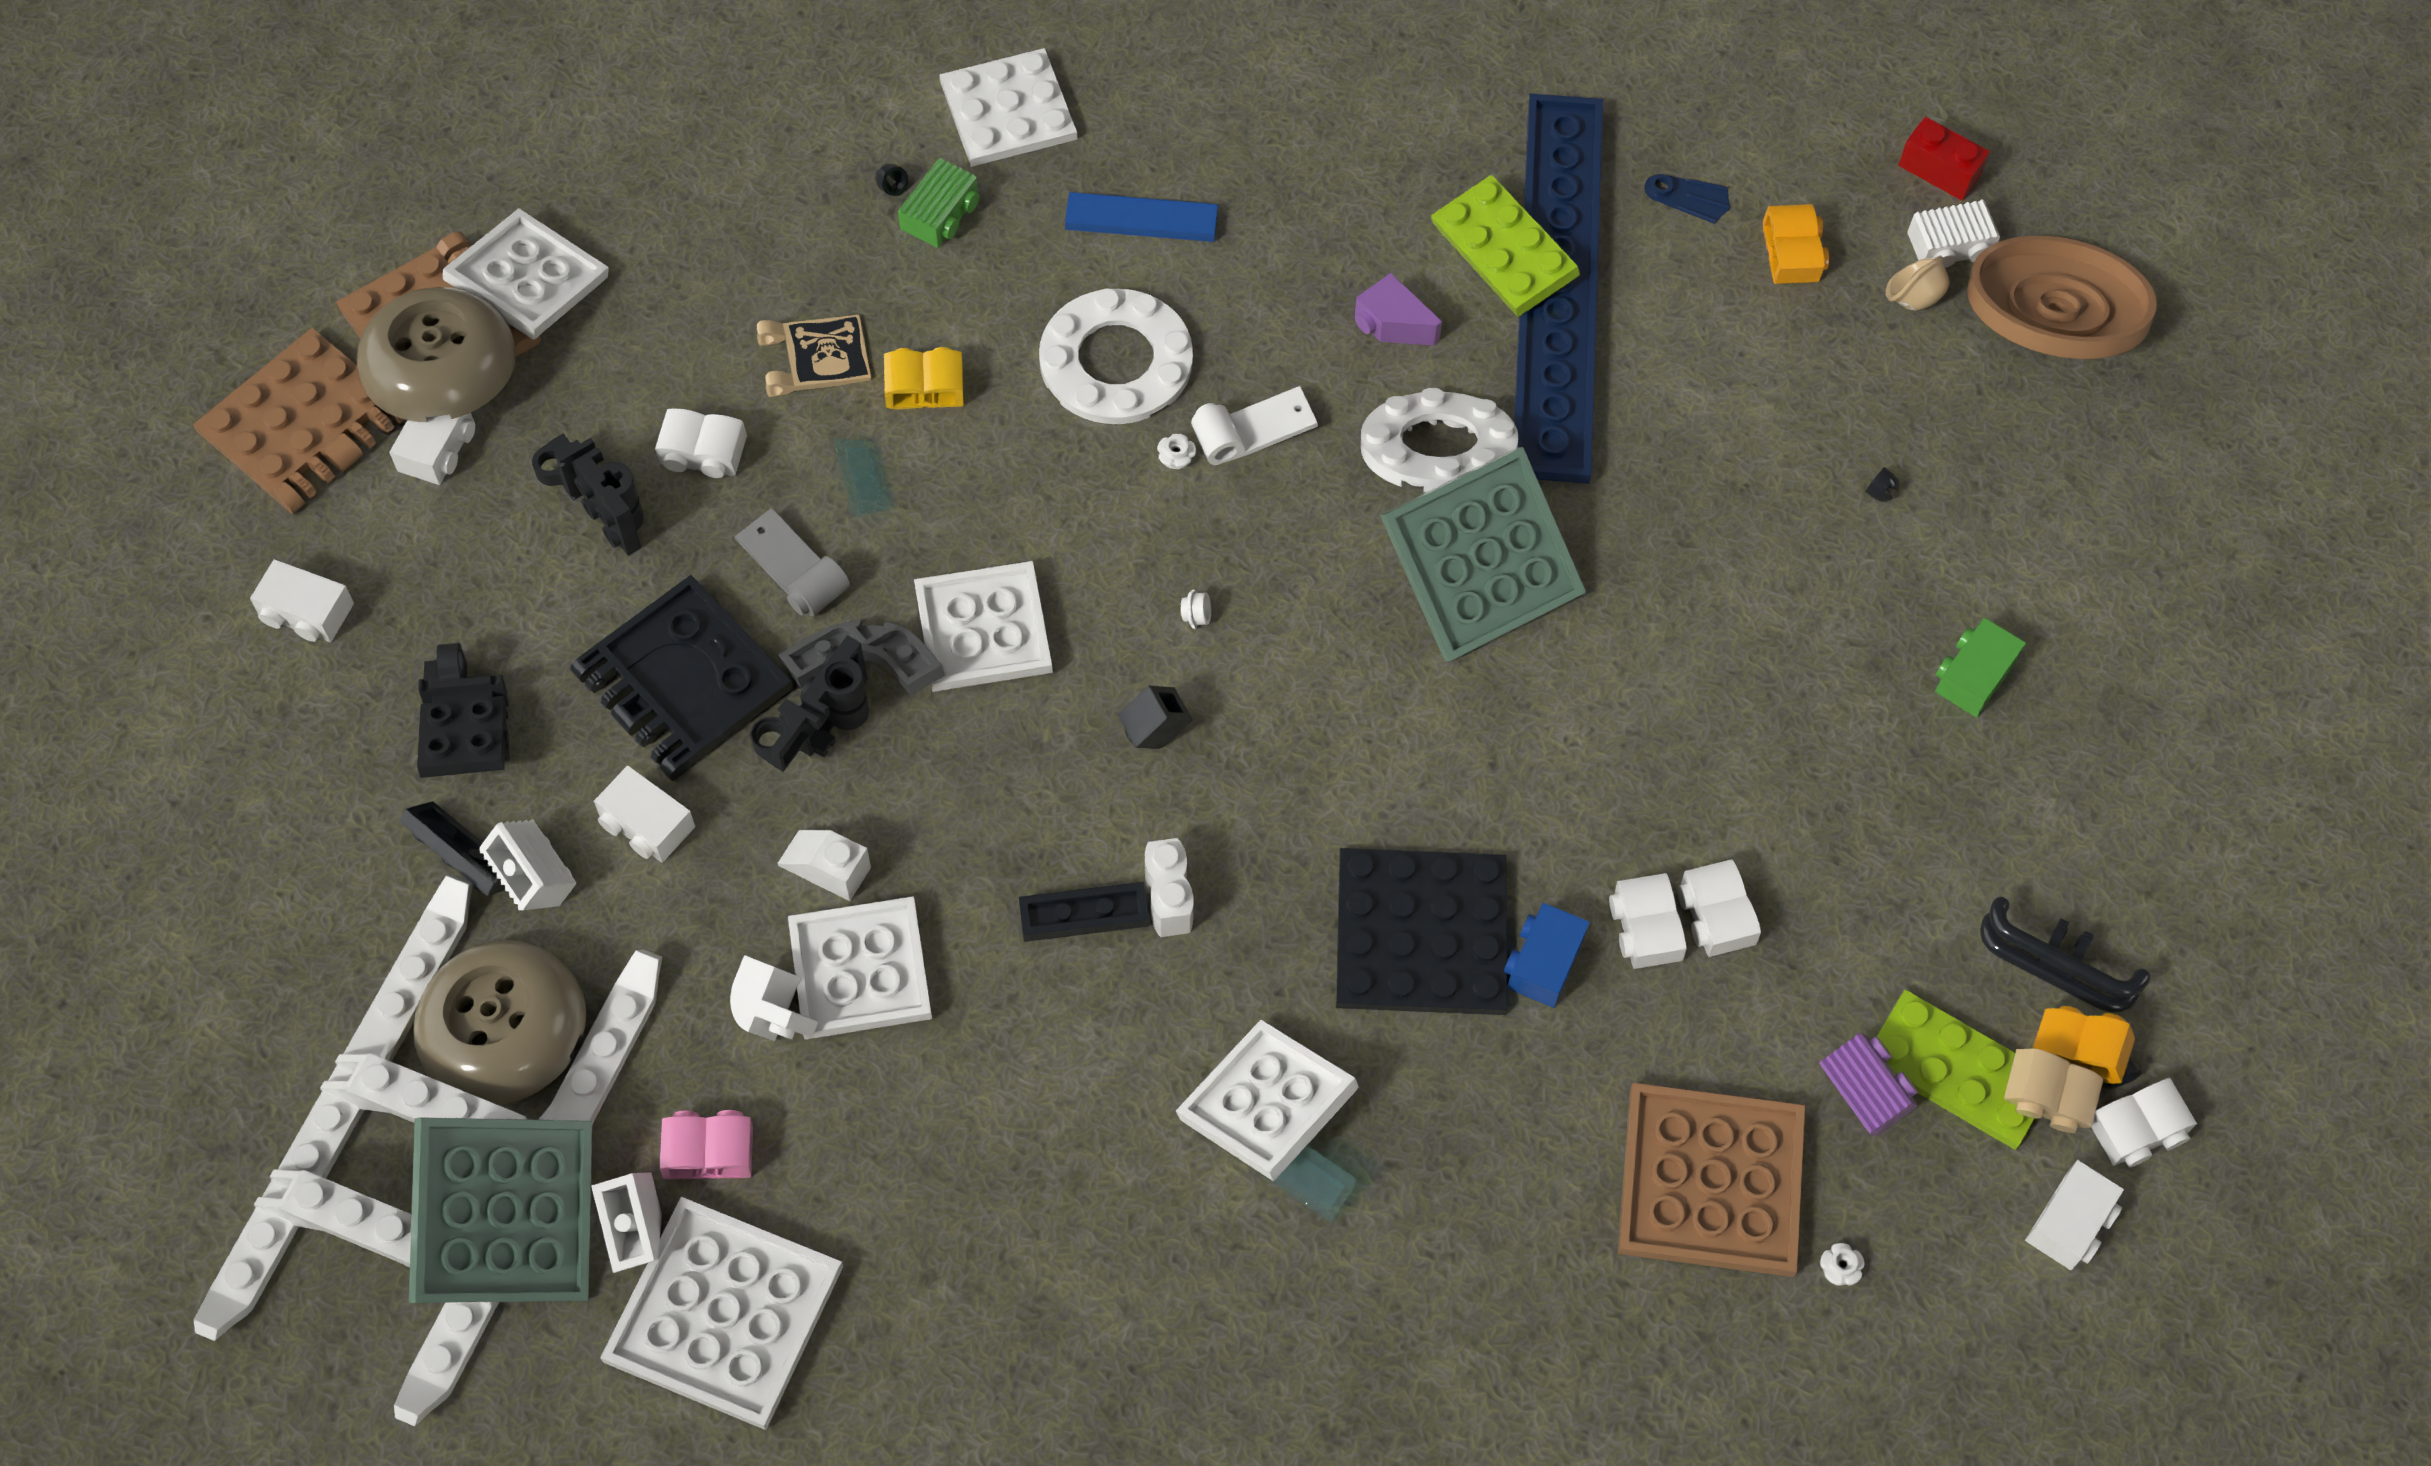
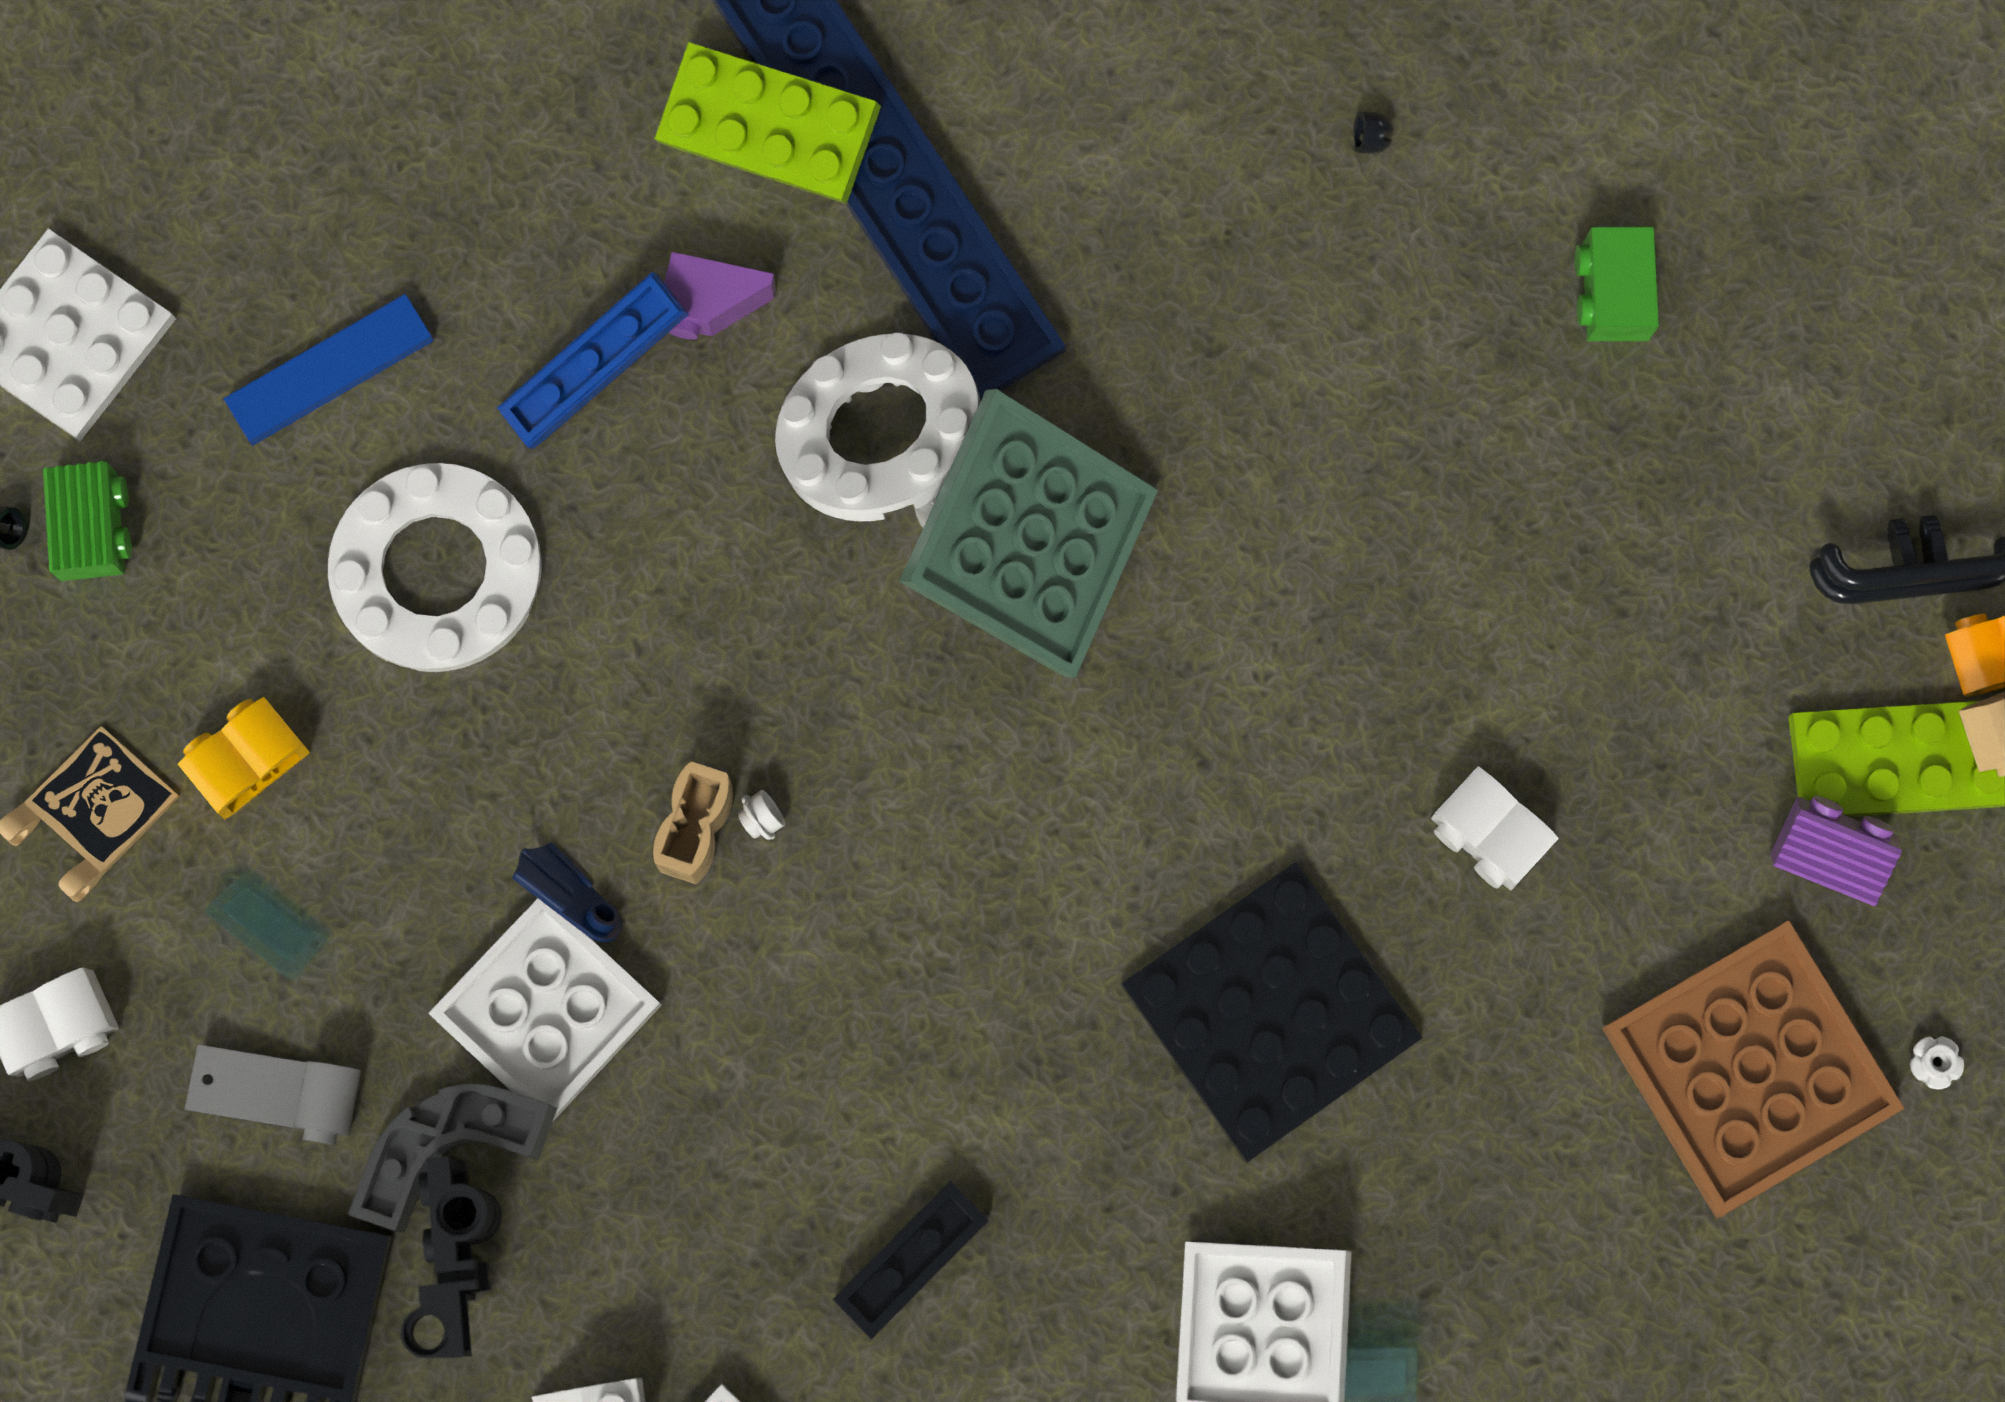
camera: 40 degrees left, 15 degrees up
black brick [1118,685,1193,749] -> none
white brick [1145,838,1193,937] -> none
white plate [1157,434,1196,469] -> none
white door [1191,386,1318,465] -> none
blue brick [1504,903,1590,1008] -> none
white brick [1677,859,1761,957] -> none
none -> blue tile [497,272,689,449]
none -> dark blue piece [512,843,623,942]
none -> tan brick [653,761,733,884]

